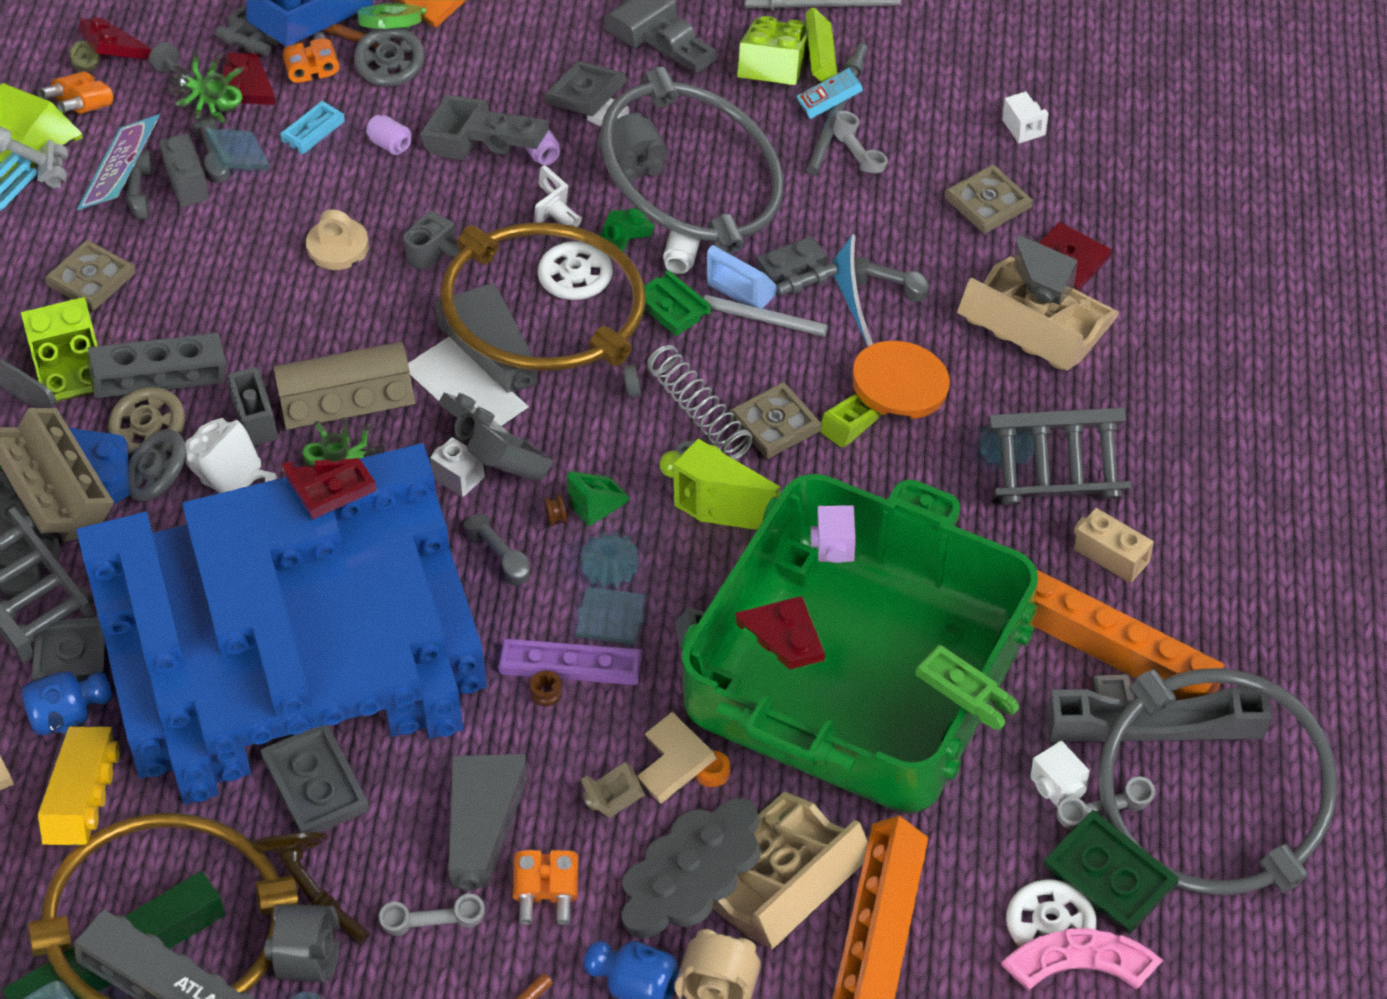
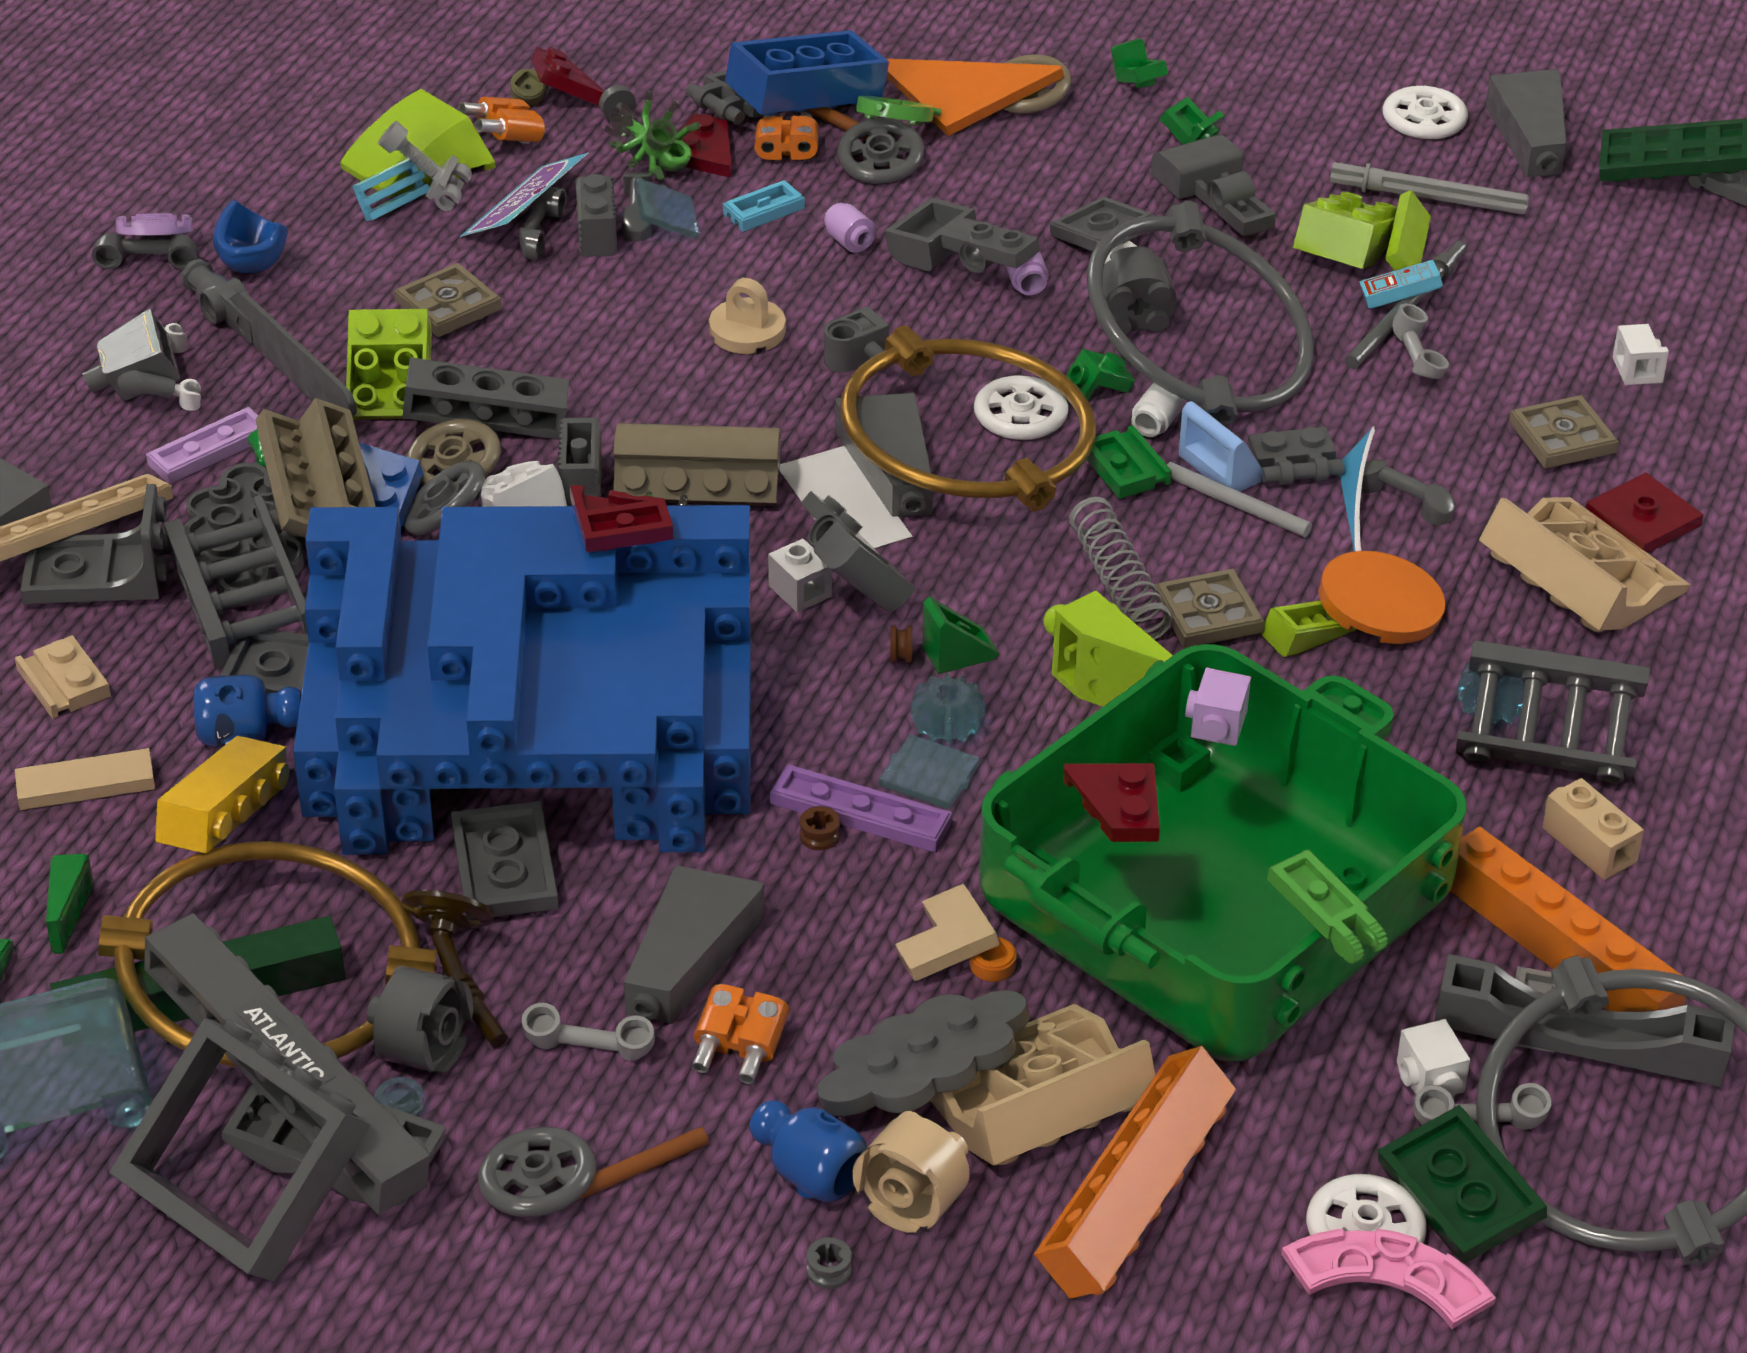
camera: 15 degrees right, 10 degrees down
dark grey bar [463,514,530,585] -> none
white bracket [533,165,582,227] -> none
dark tan bracket [581,762,645,818] -> none
dark grey tile [622,364,642,398] -> none
dark grey slope [1014,235,1078,305] -> none

